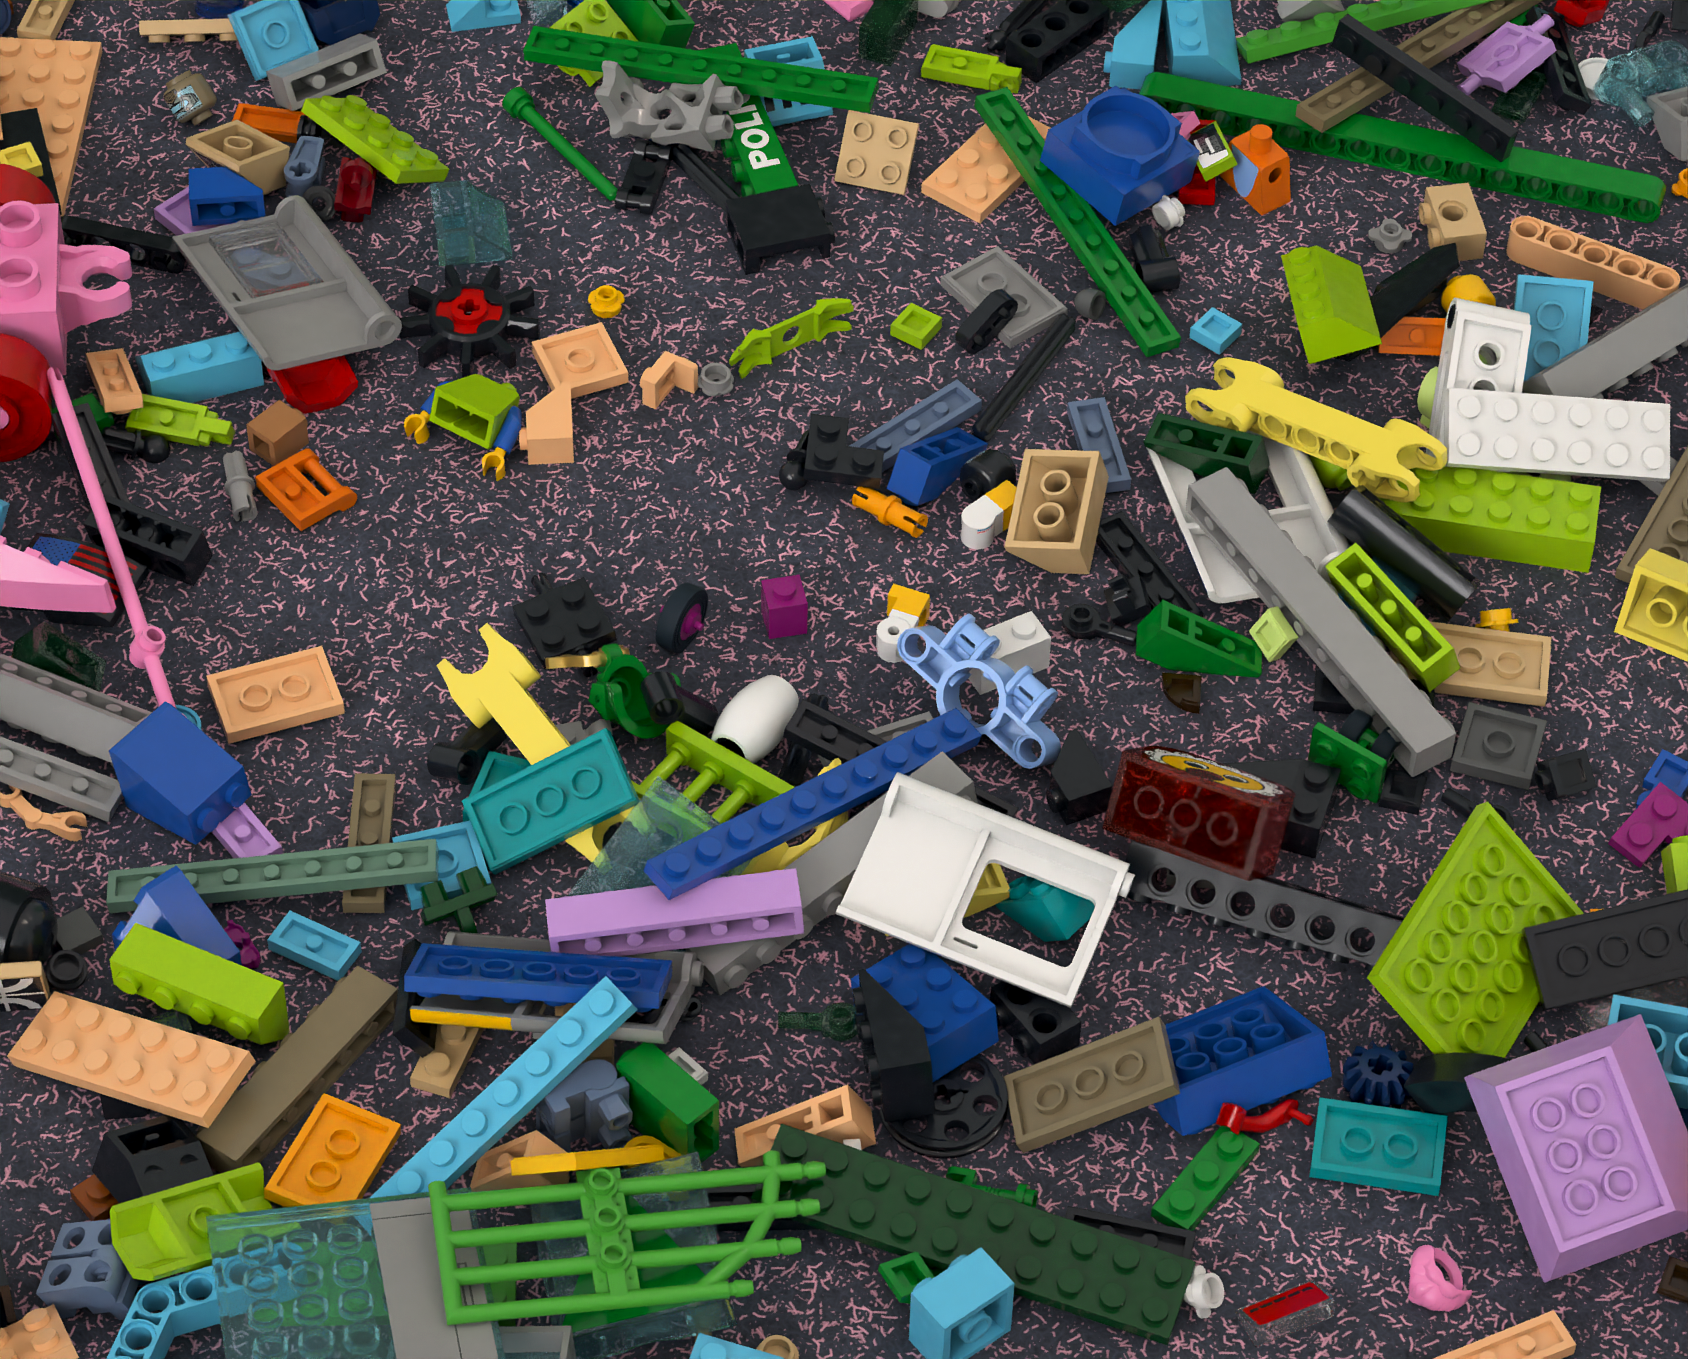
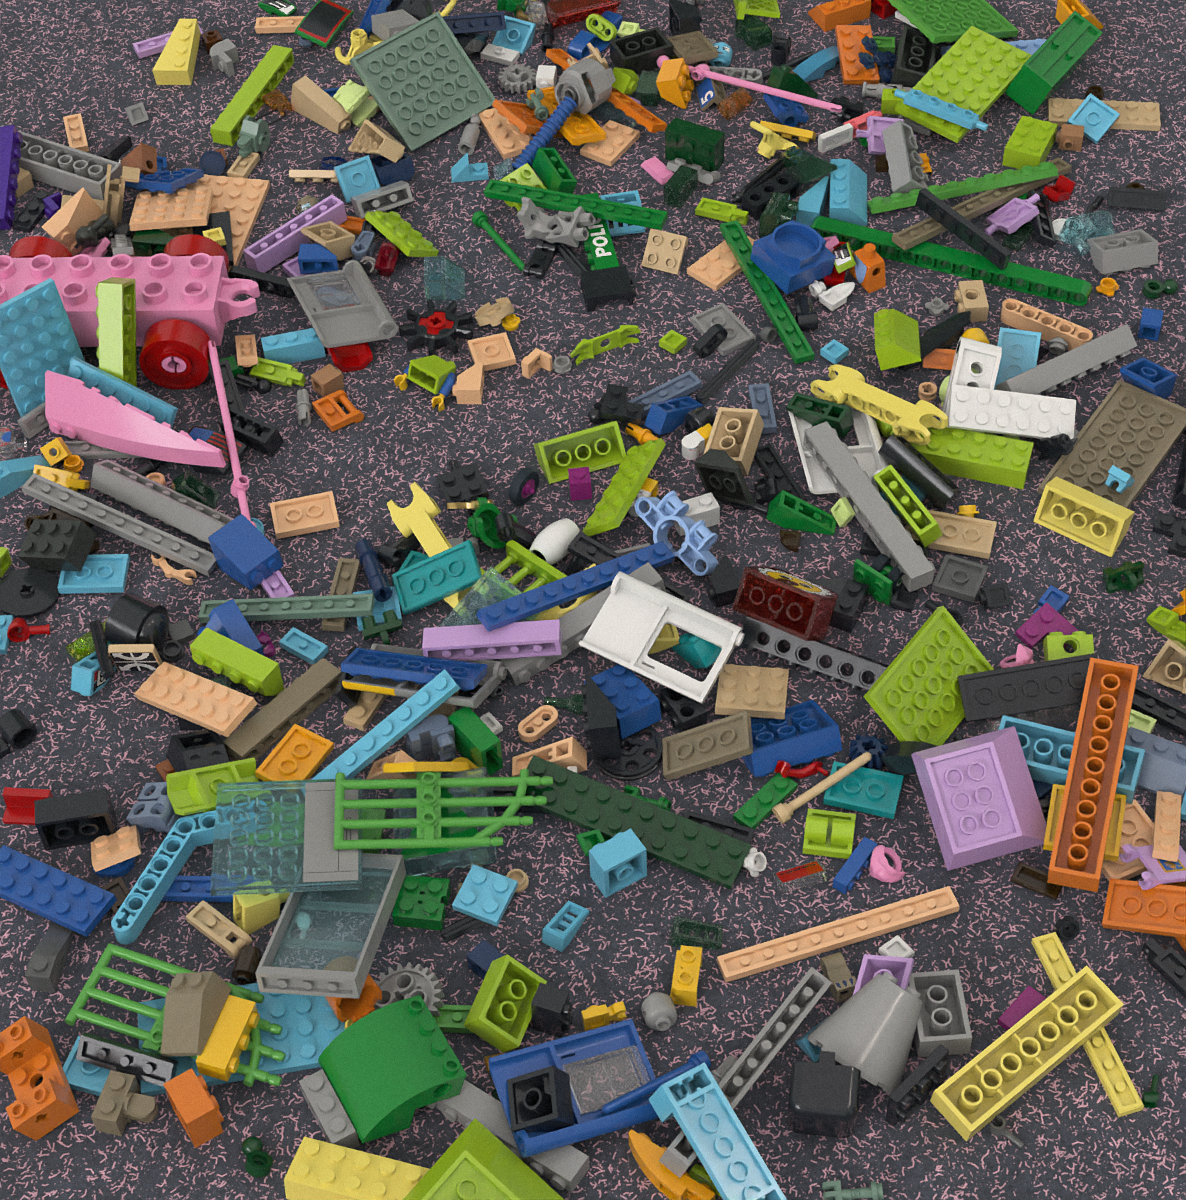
camera: 10 degrees right, 0 degrees up
none -> lavender brick [243,195,347,273]
none -> dark blue piece [355,539,392,602]
none -> tan plate [475,297,515,327]
none -> light nougat plate [518,705,558,742]
none -> lime slope [533,421,627,484]
none -> lime plate [583,438,666,537]
none -> pearl dark grey slope [694,449,754,506]
none -> tan plate [715,664,789,720]
none -> clear green hips [759,192,799,239]
none -> tan piece [772,752,872,824]
none -> lime plate [802,808,856,859]
none -> white plate [819,282,855,311]
none -> blue piece [832,837,877,894]
none -> light nougat bush [918,382,937,401]
none -> bright pink piece [1000,644,1034,669]
none -> black hinge [1035,433,1078,460]
none -> light grey plate [1048,337,1068,355]

